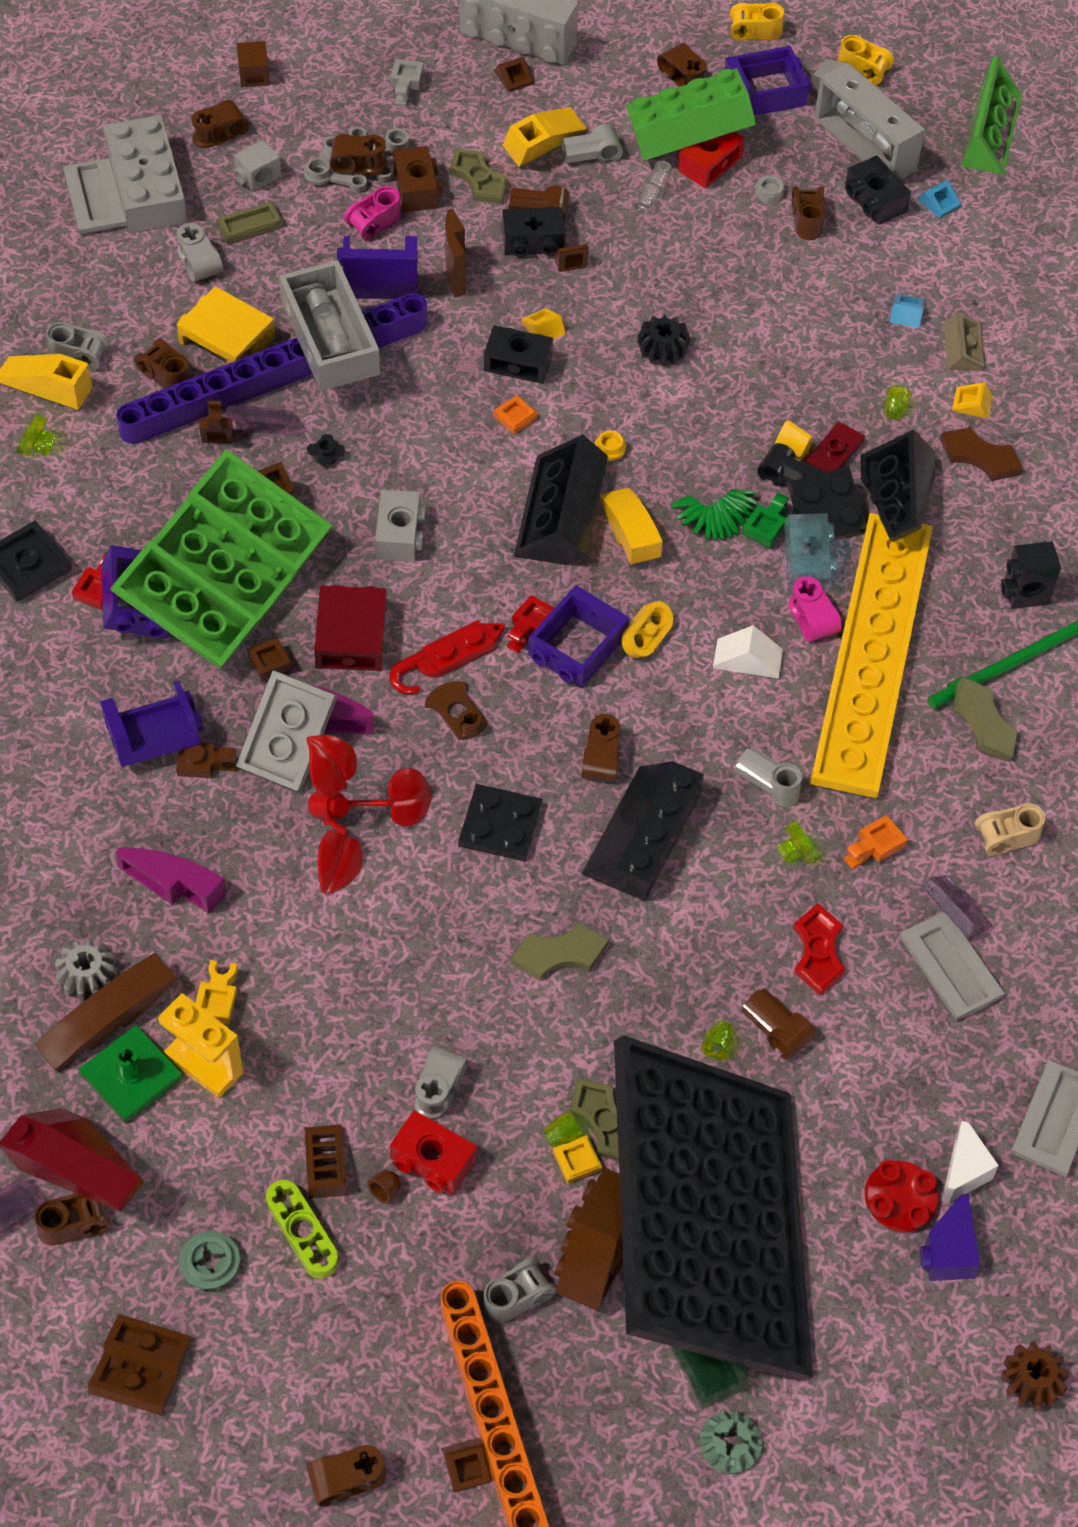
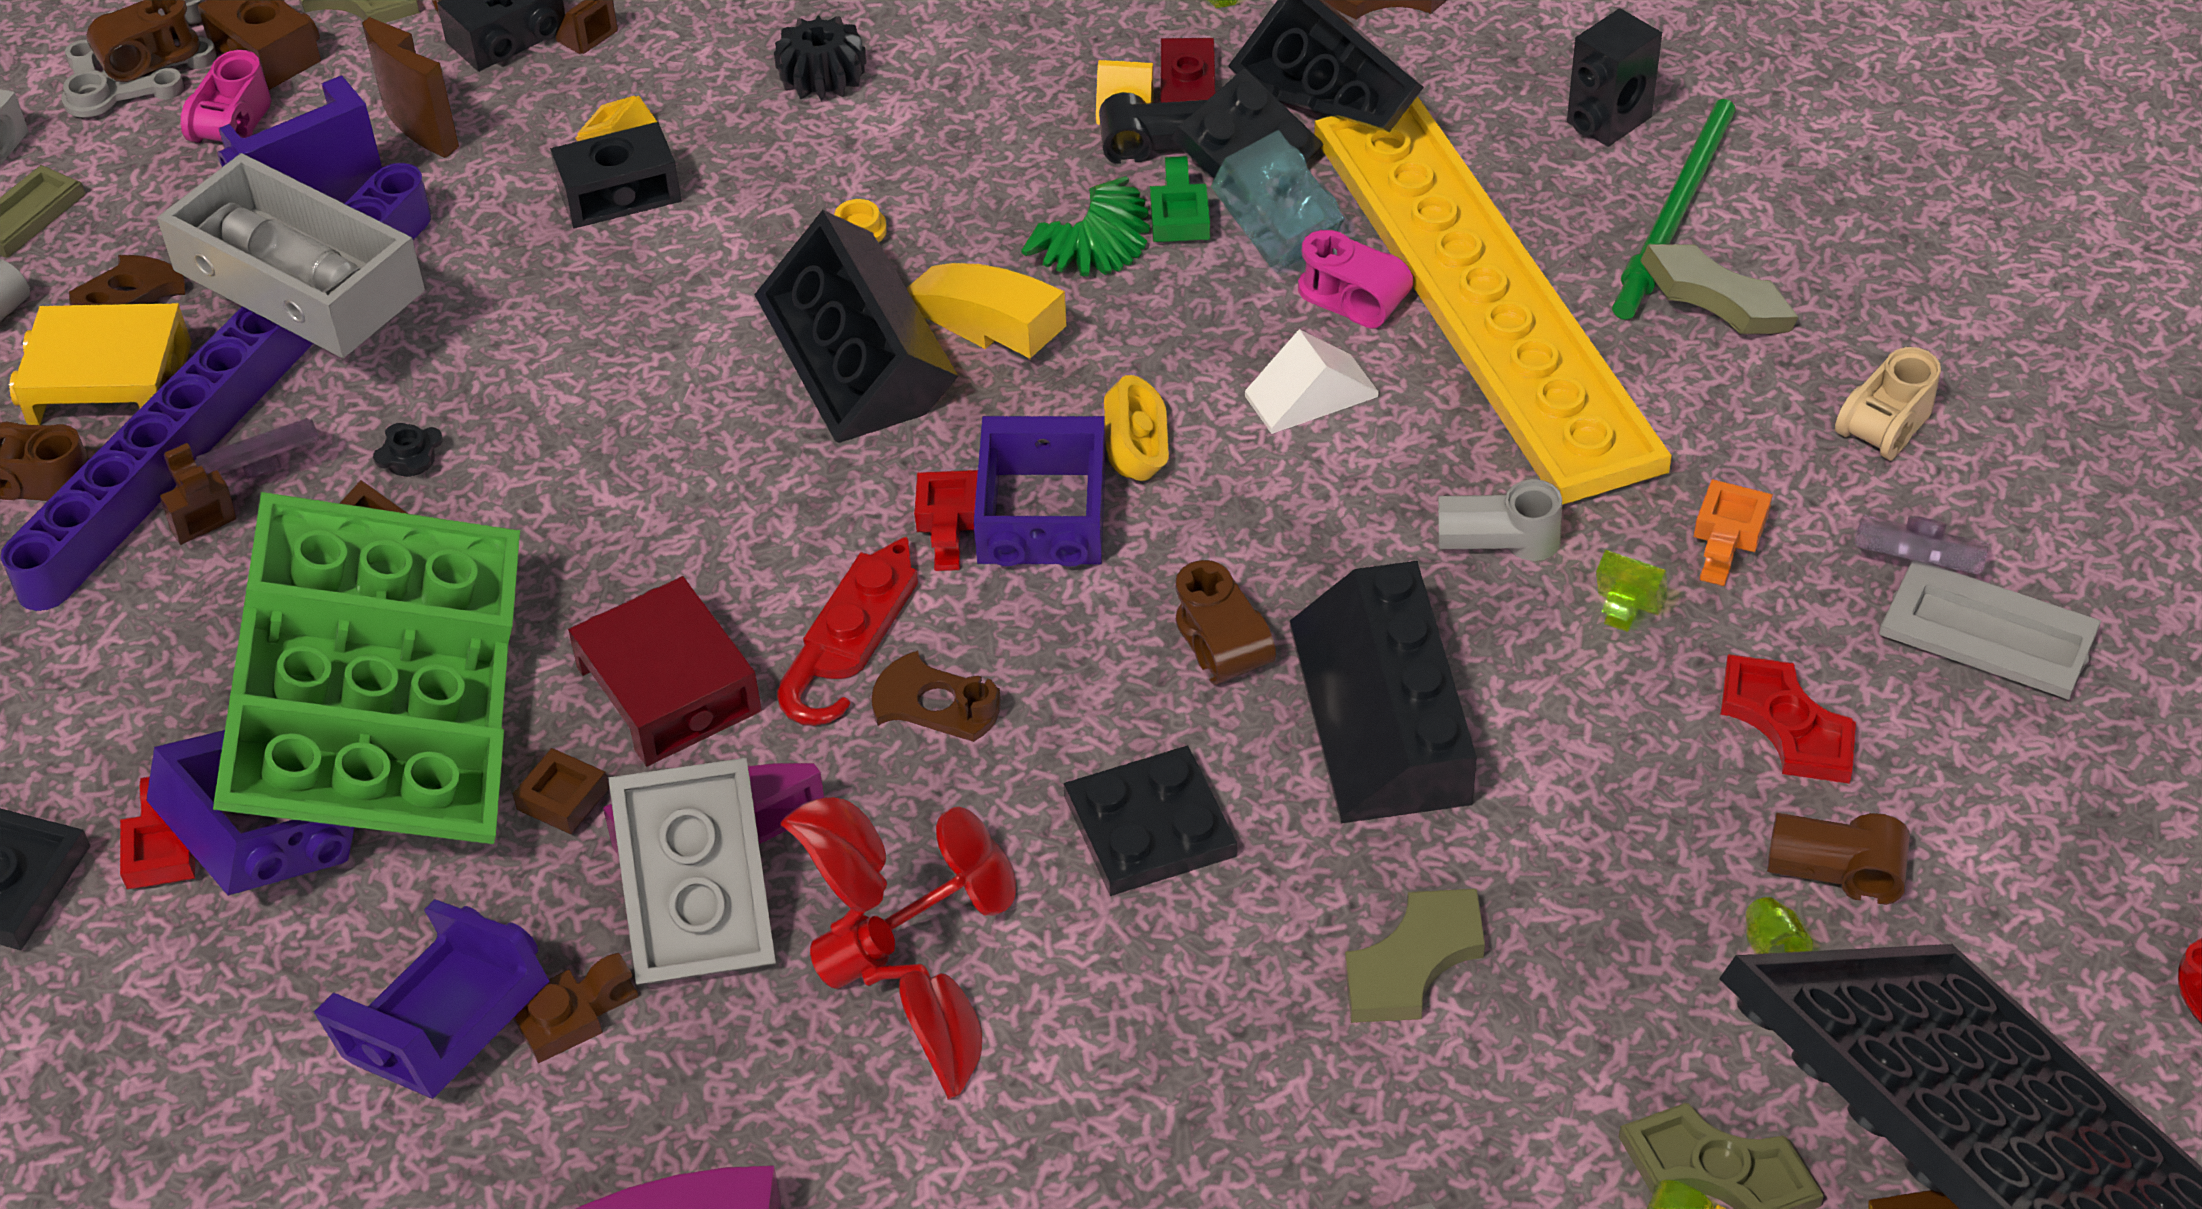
camera: 30 degrees left, 10 degrees down
light grey brick [375,490,426,562] -> none
orange tile [493,395,538,434] -> none
none -> reddish brown piece [69,255,185,305]

